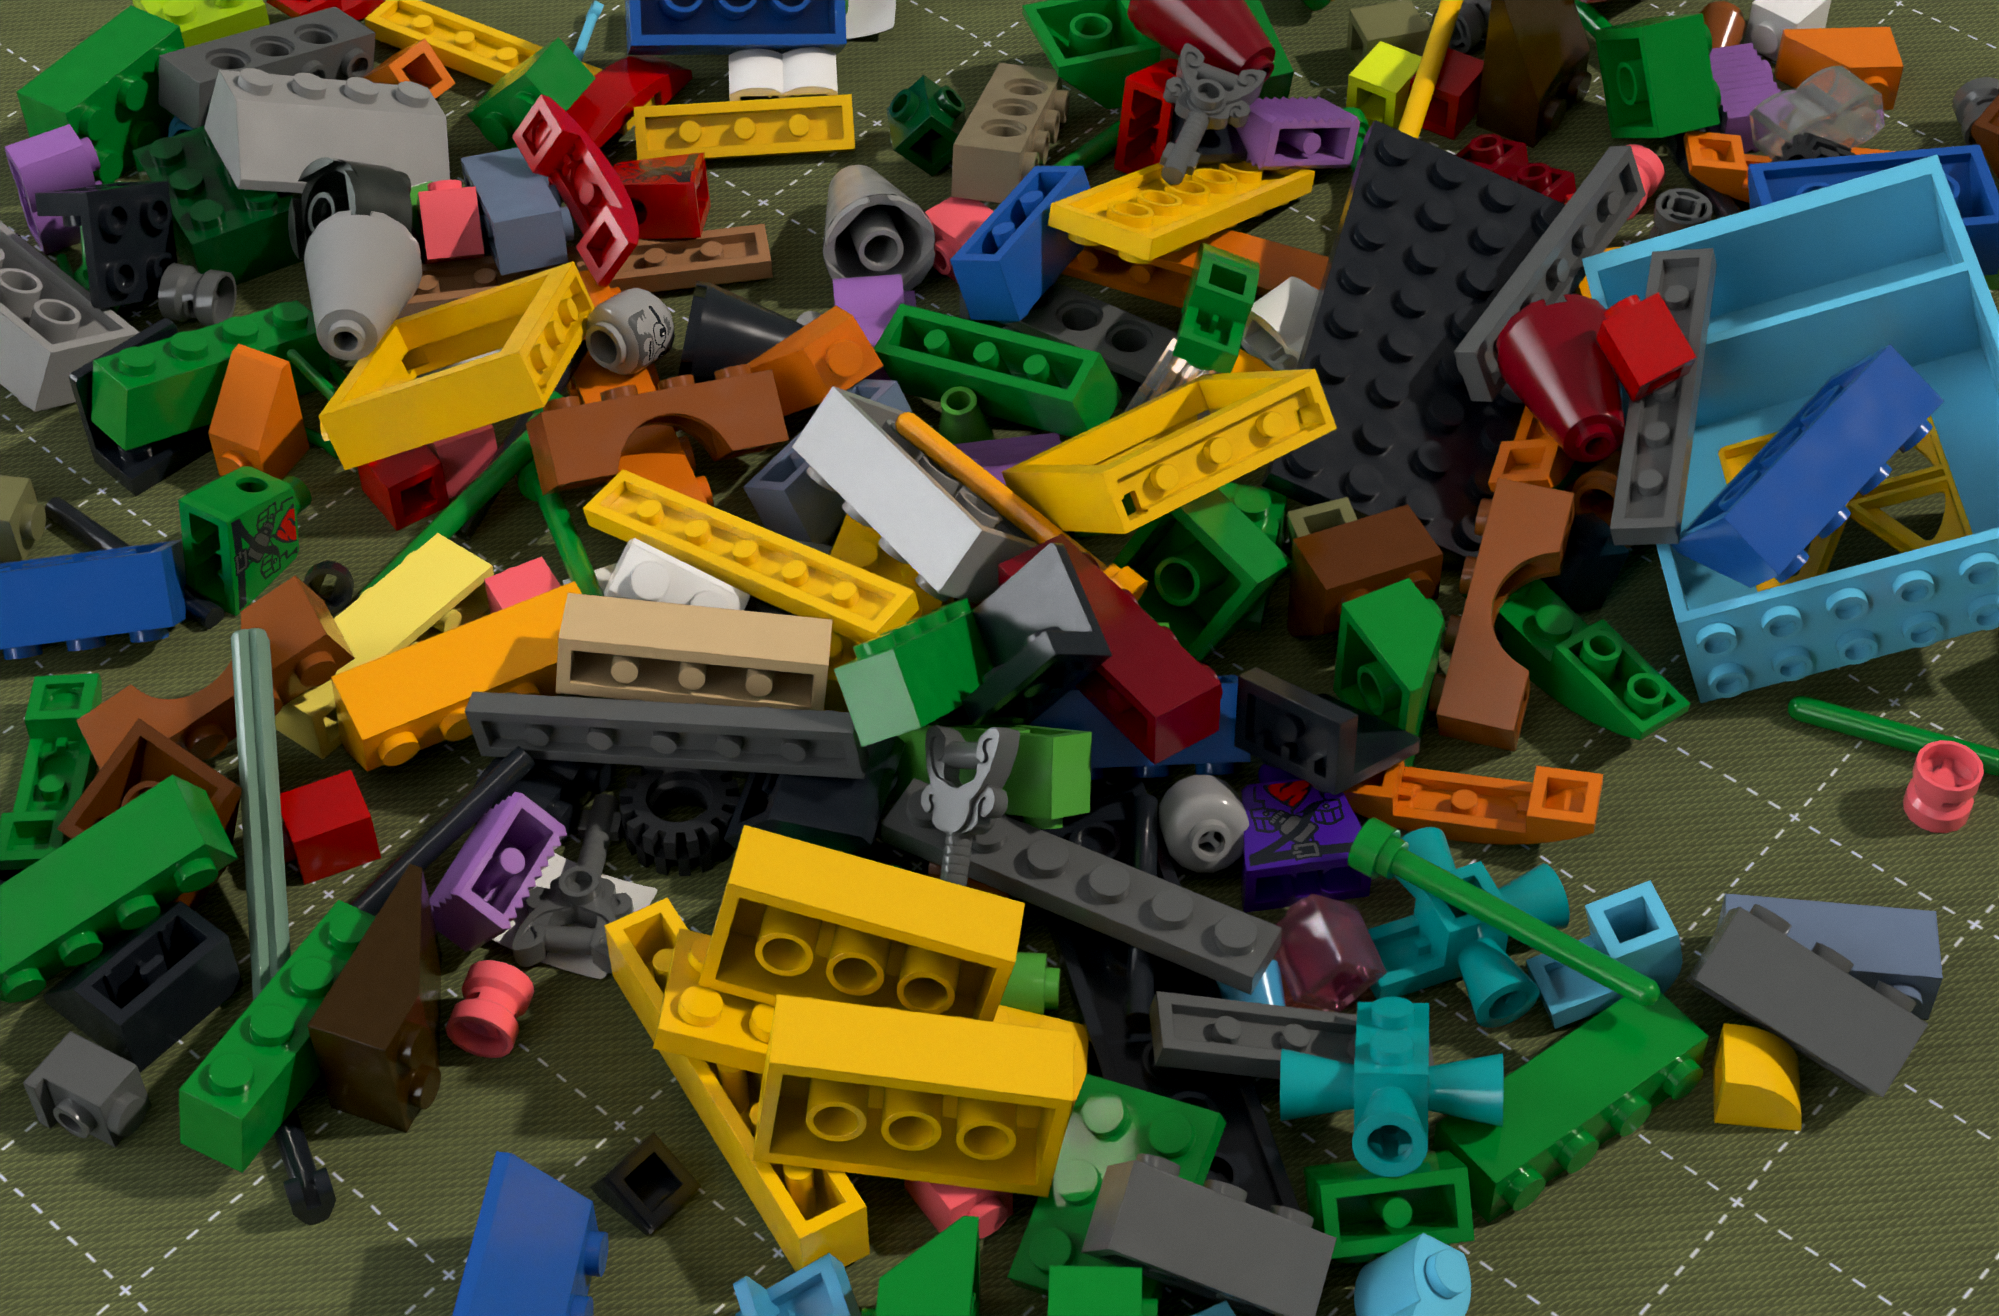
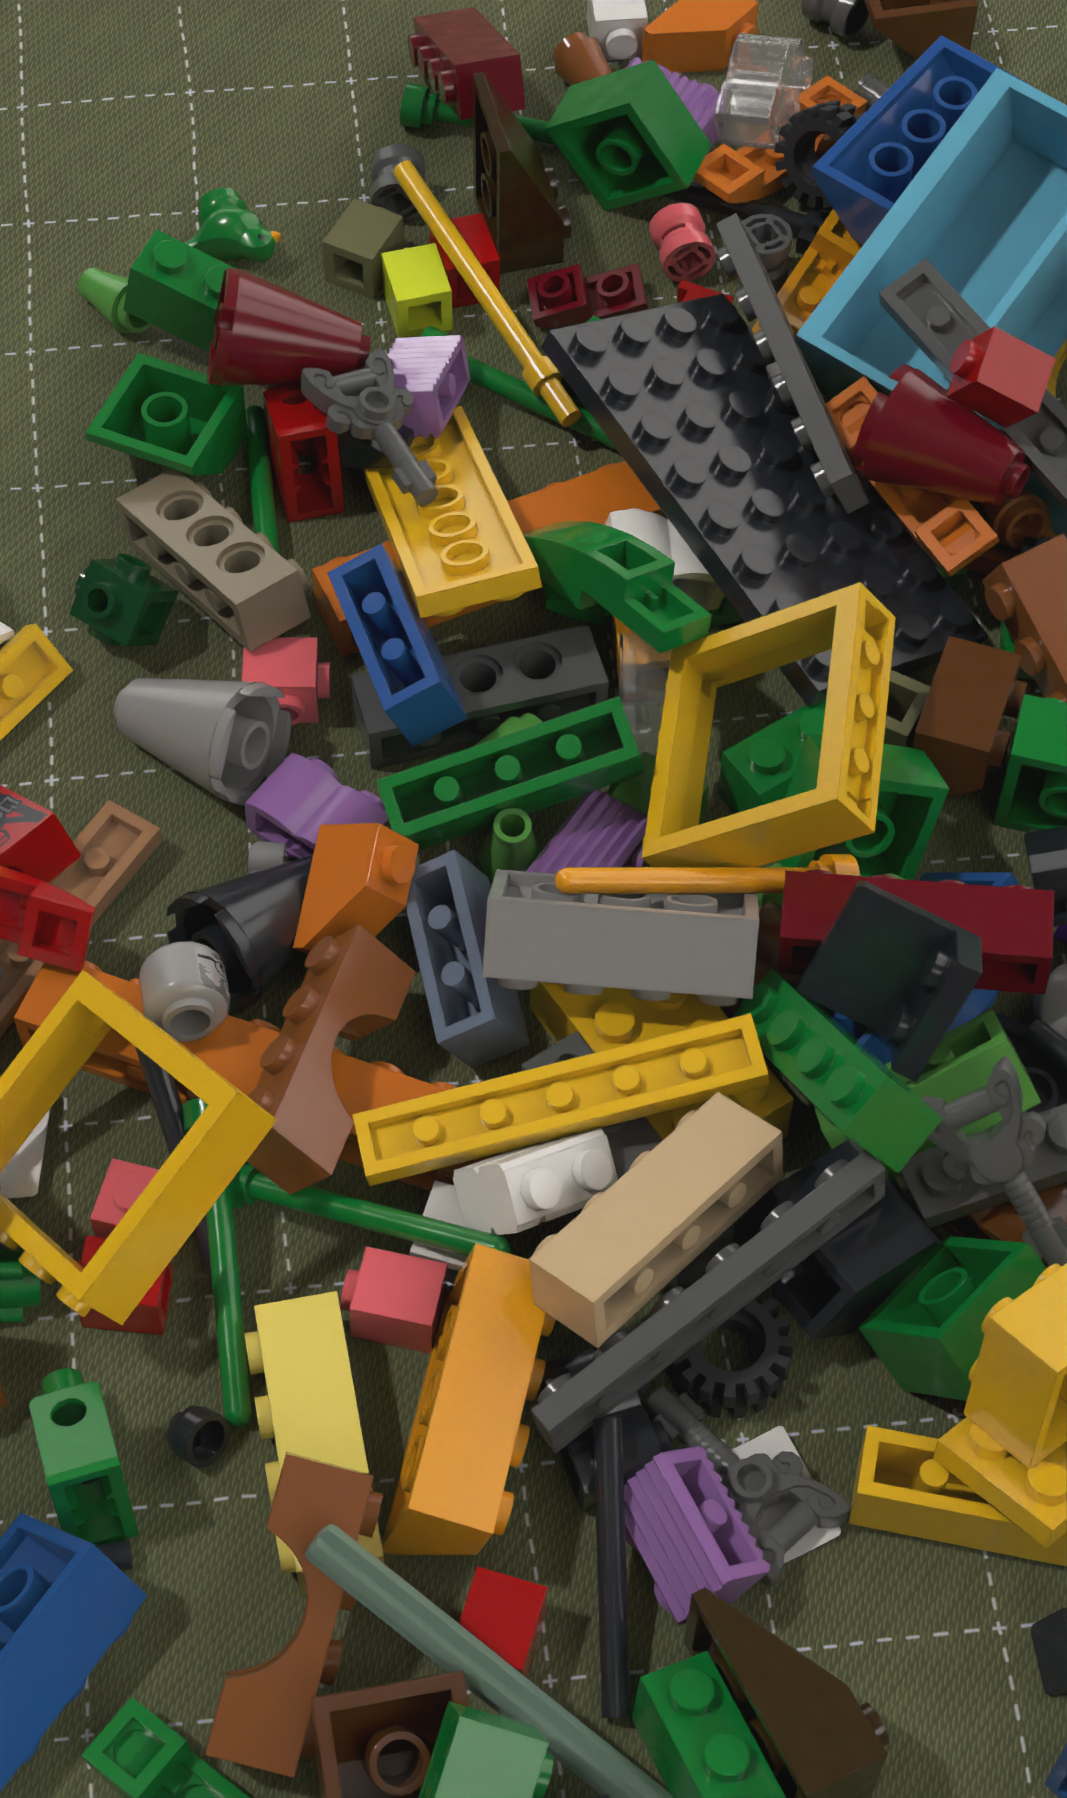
camera: 50 degrees left, 10 degrees up
coral wheel [446,960,534,1058] -> none

